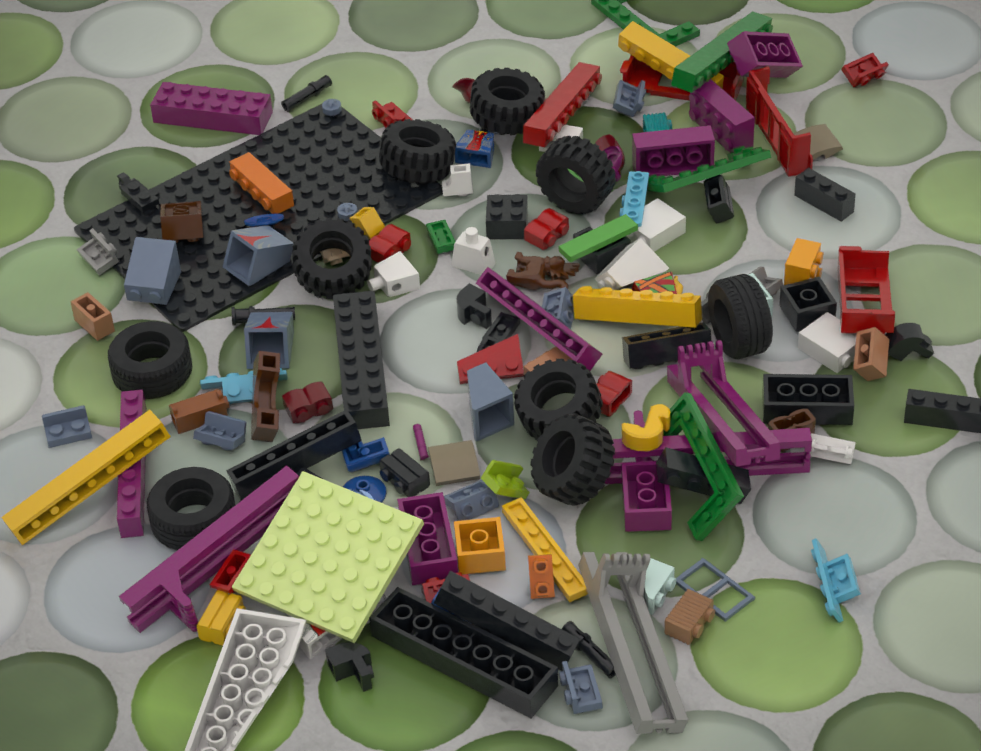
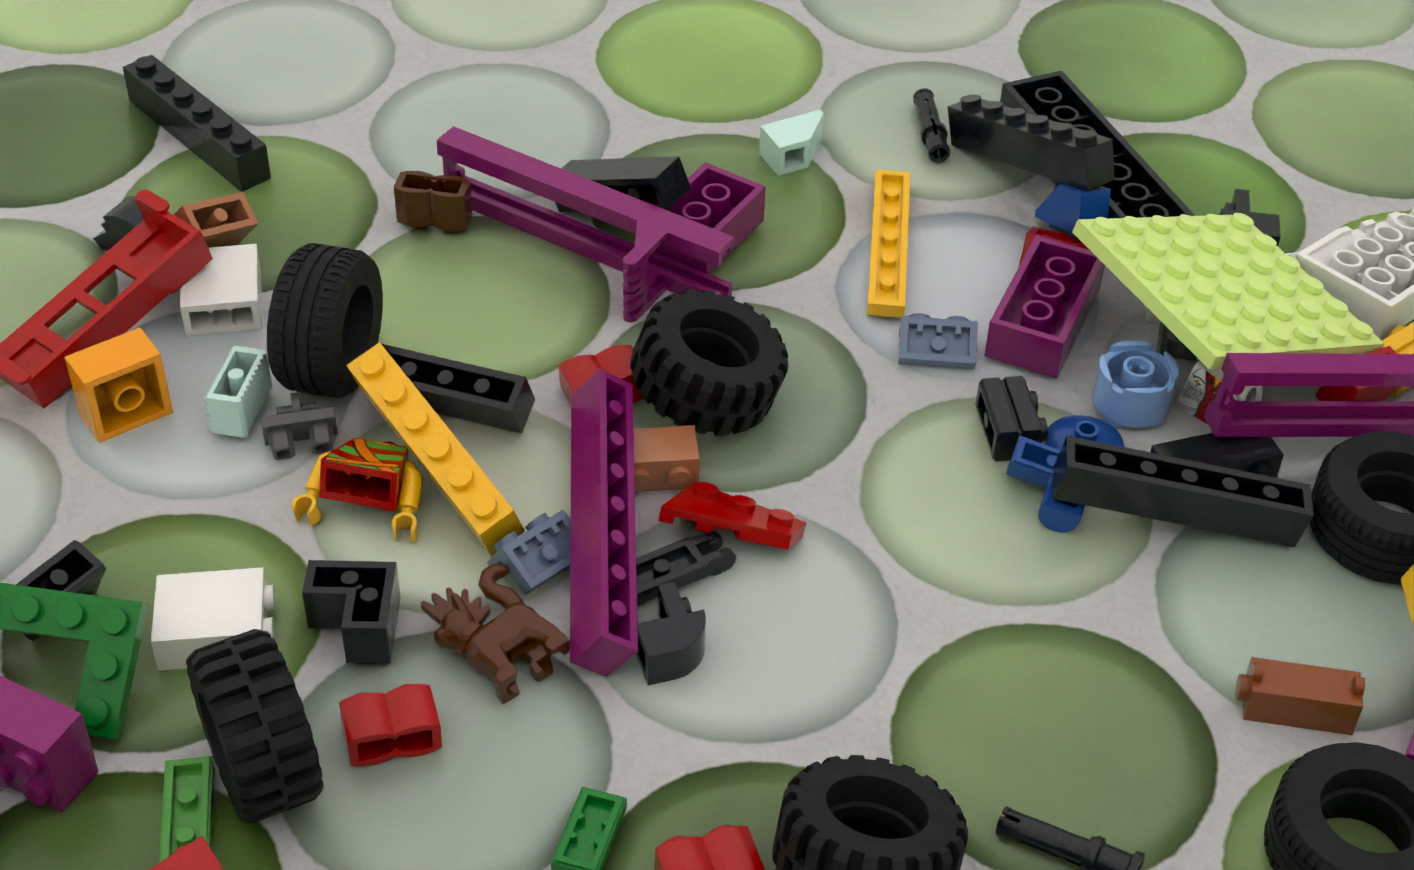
camera: 150 degrees left, 0 degrees up
sand blue bracket [193,411,247,450] -> none
medium azure bracket [200,368,288,404] -> none
sand blue slope [244,312,294,369] -> none
reddish brown arch [251,351,280,442] -> none
dark red brick [282,381,334,423] -> none
black brick [333,291,390,429] -> none
white torso [367,251,420,297] -> none
magenta wheel [413,424,429,460] -> none
dark tan slope [428,440,480,486] -> none
white torso [452,227,496,275] -> none
light orange brick [454,517,506,574] -> none
sand blue slope [467,362,514,442] -> none
lime bracket [481,460,530,500] -> none
black brick [486,194,528,239] -> none
orange hips [528,554,555,599] -> none
black tyre [530,414,615,506] -> none
bright green tile [559,214,638,262] -> none
sand blue bracket [559,661,603,714] -> none
light grey piece [578,552,688,734] -> none
white slope [594,238,669,290] -> none
hair [595,134,625,182] -> none
medium azure bracket [620,171,649,227] -> none
yellow animal [622,404,670,451] -> none
green plate [663,392,744,541] -> none
medium nougat brick [664,589,715,645] -> none
magenta piece [667,340,780,467] -> none
sand blue window [676,558,755,622] -> none
light grey bracket [749,266,784,296] -> none
black brick [762,374,854,425] -> none
black brick [779,276,837,332] -> none
white hinge [810,433,856,464] -> none
medium azure bracket [811,538,861,622] -> none

